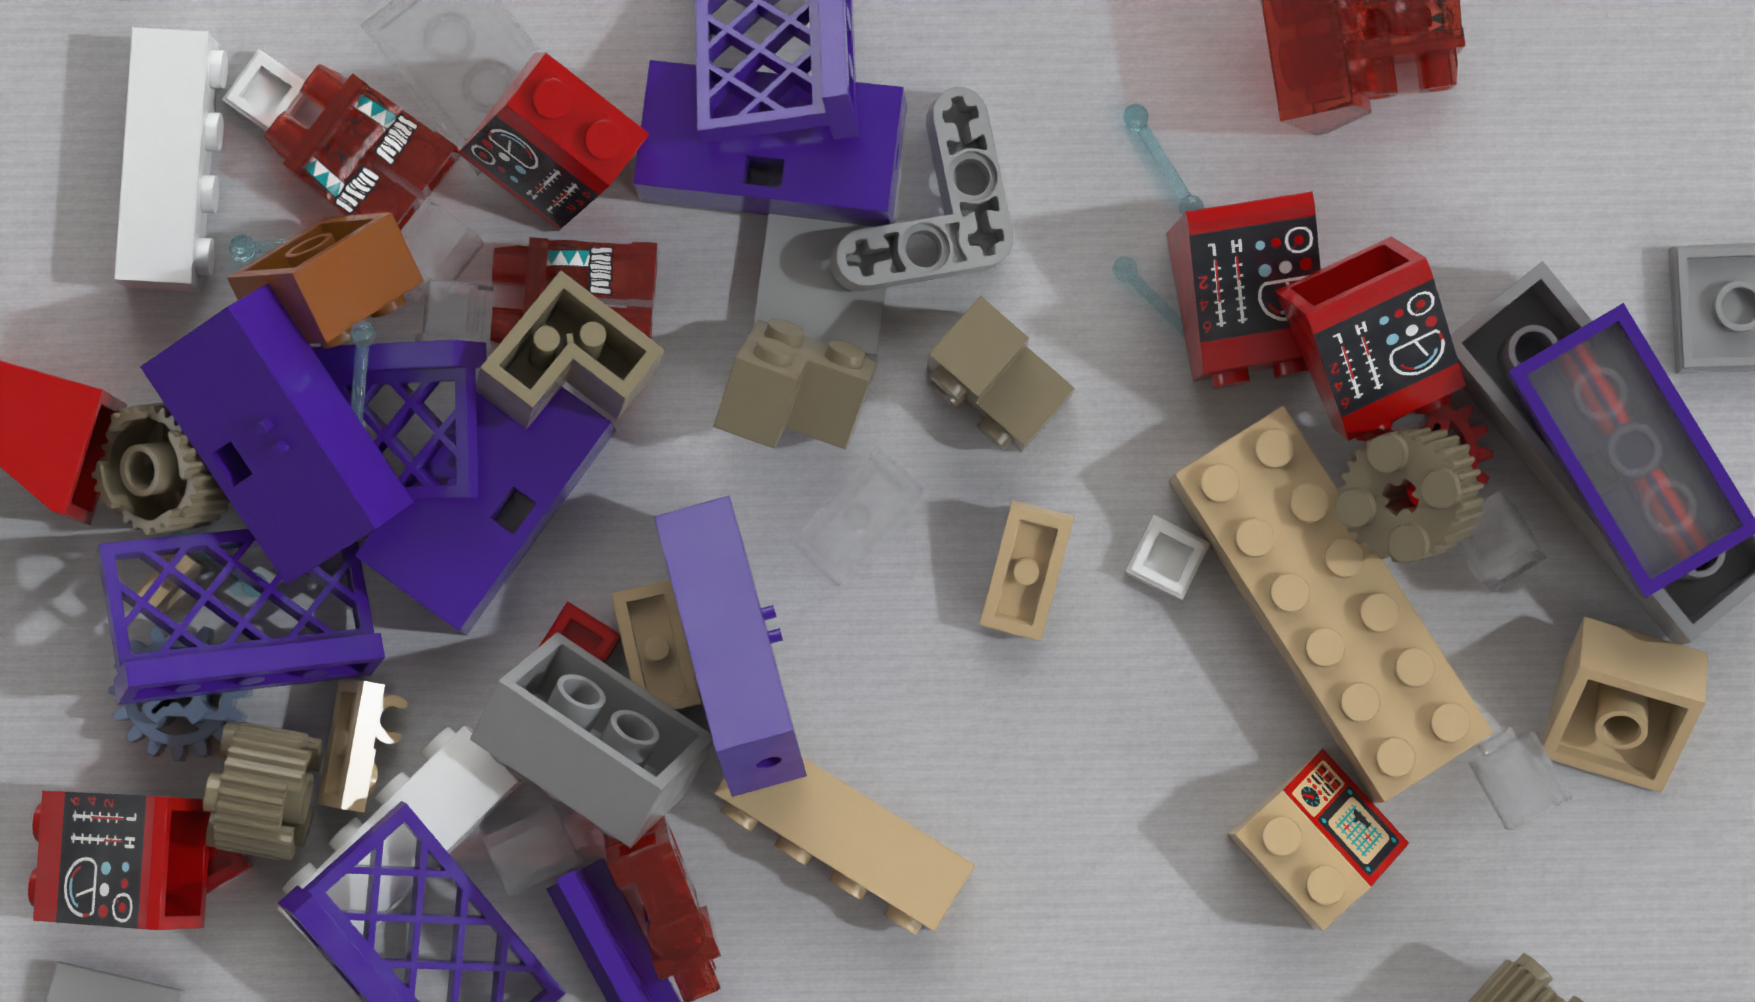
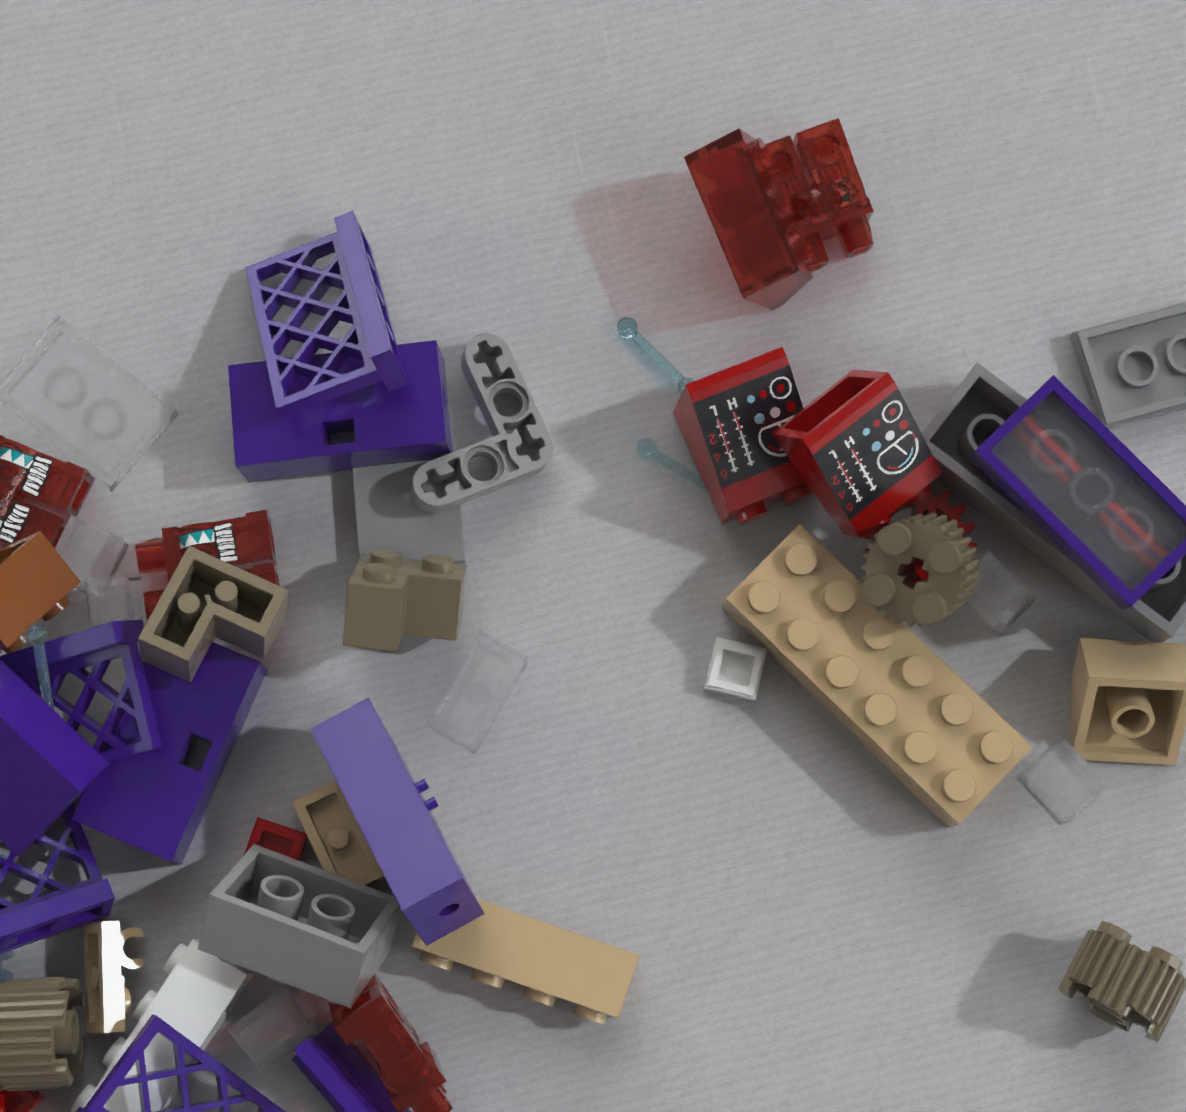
camera: 15 degrees left, 5 degrees down
red slope [458,52,650,231] -> none
dark tan brick [927,296,1075,452] -> none
tan plate [979,499,1074,641] -> none
tan slope [1228,748,1409,931] -> none

